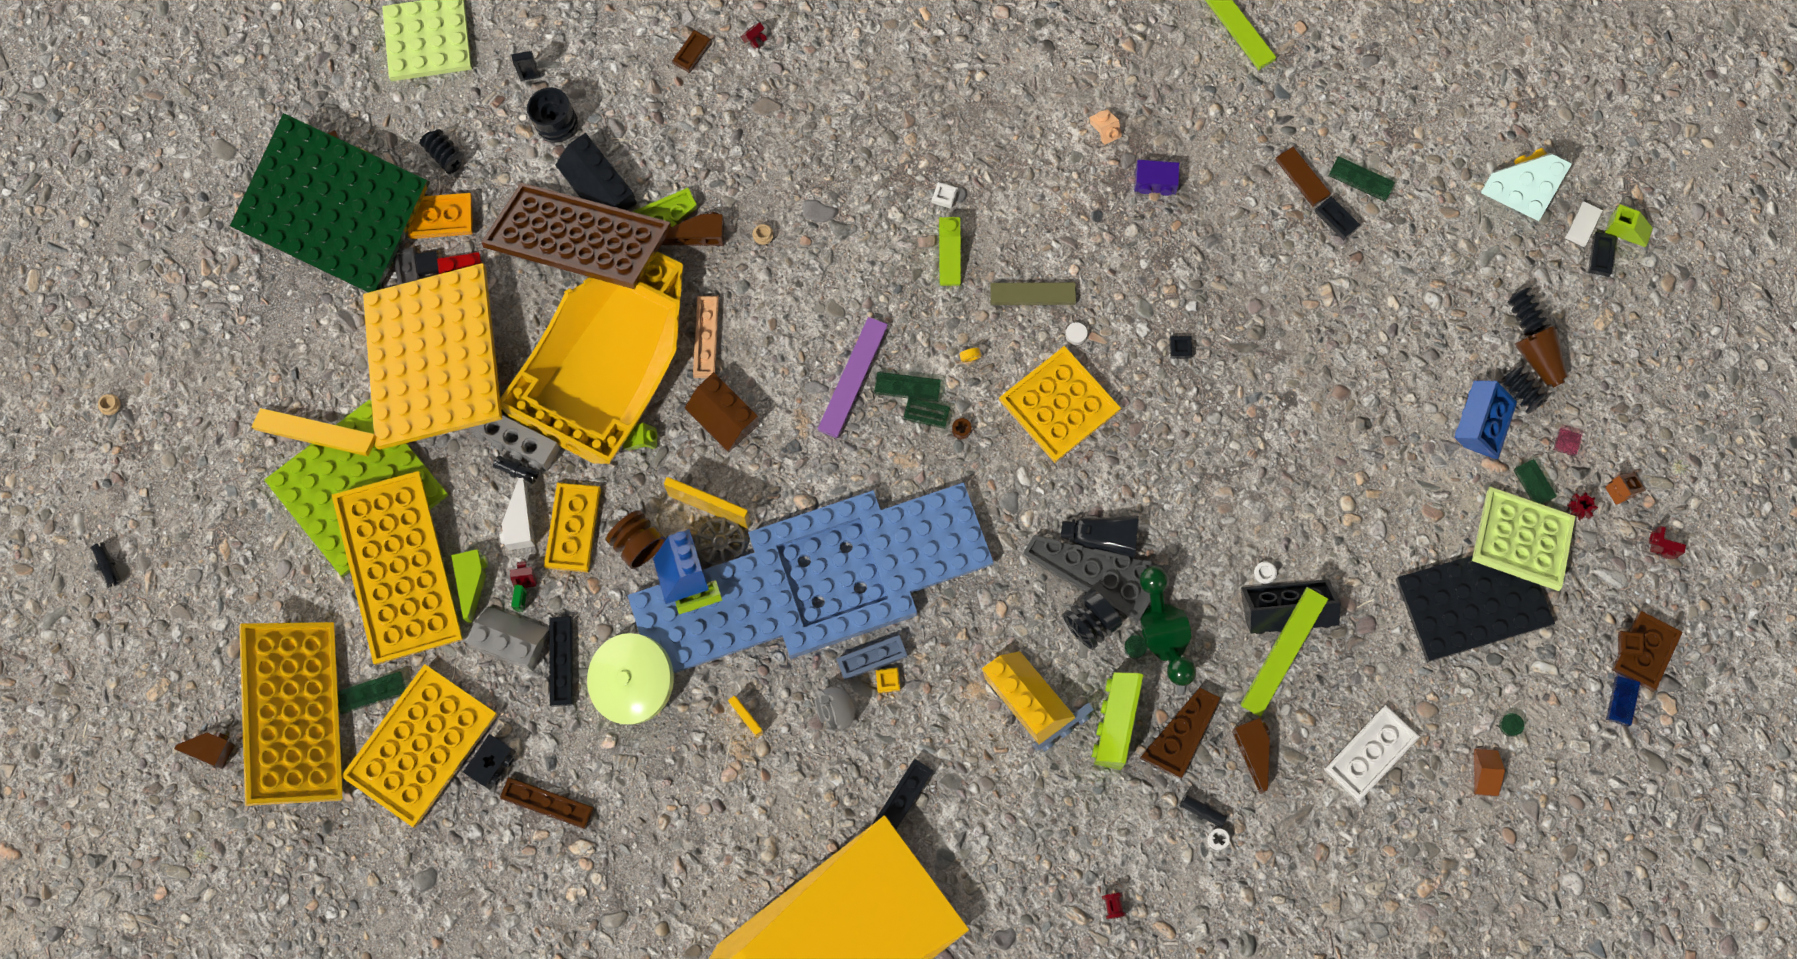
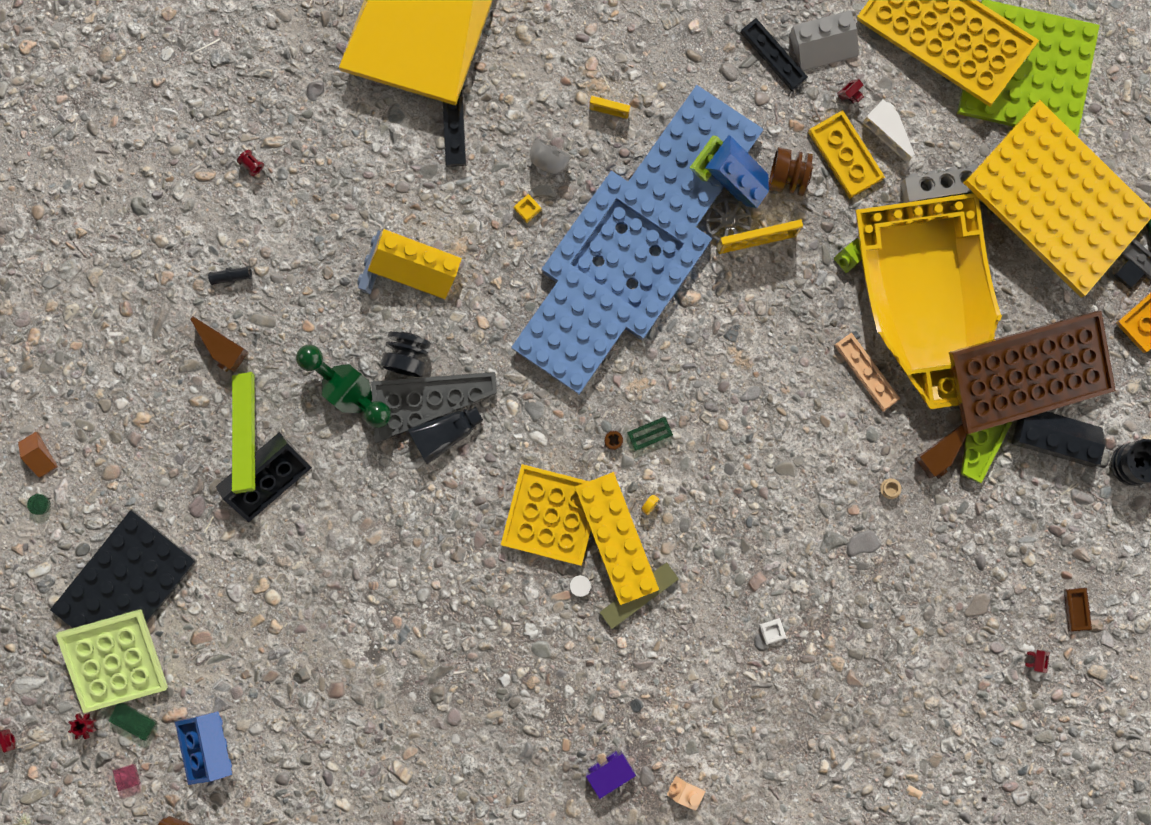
camera: 140 degrees right, 10 degrees up
yellow tile [251,408,376,457] -> none
red plate [437,252,482,274] -> none
lime slope [451,549,488,623] -> none
black pin [493,455,539,484] -> none
green tile [511,585,527,612] -> none
yellowish green dish [587,633,674,725] -> none
reddish brown slope [684,372,760,453] -> none
medium lavender tile [818,317,888,439] -> none
sand blue plate [836,635,907,681] -> none
clear green tile [874,372,941,402] -> none
lime slope [939,217,961,286] -> none
lime slope [1091,673,1143,770] -> none
clear green tile [1124,635,1147,659] -> none
reddish brown wing [1139,688,1220,779] -> none
black tile [1169,336,1192,359] -> none
white bush [1207,829,1230,850] -> none
white tile [1254,562,1277,584] -> none
white tile [1324,705,1420,802] -> none
black piece [1502,365,1547,414] -> none
dark orange slope [1605,472,1646,505] -> none
none -> yellow plate [574,472,659,605]

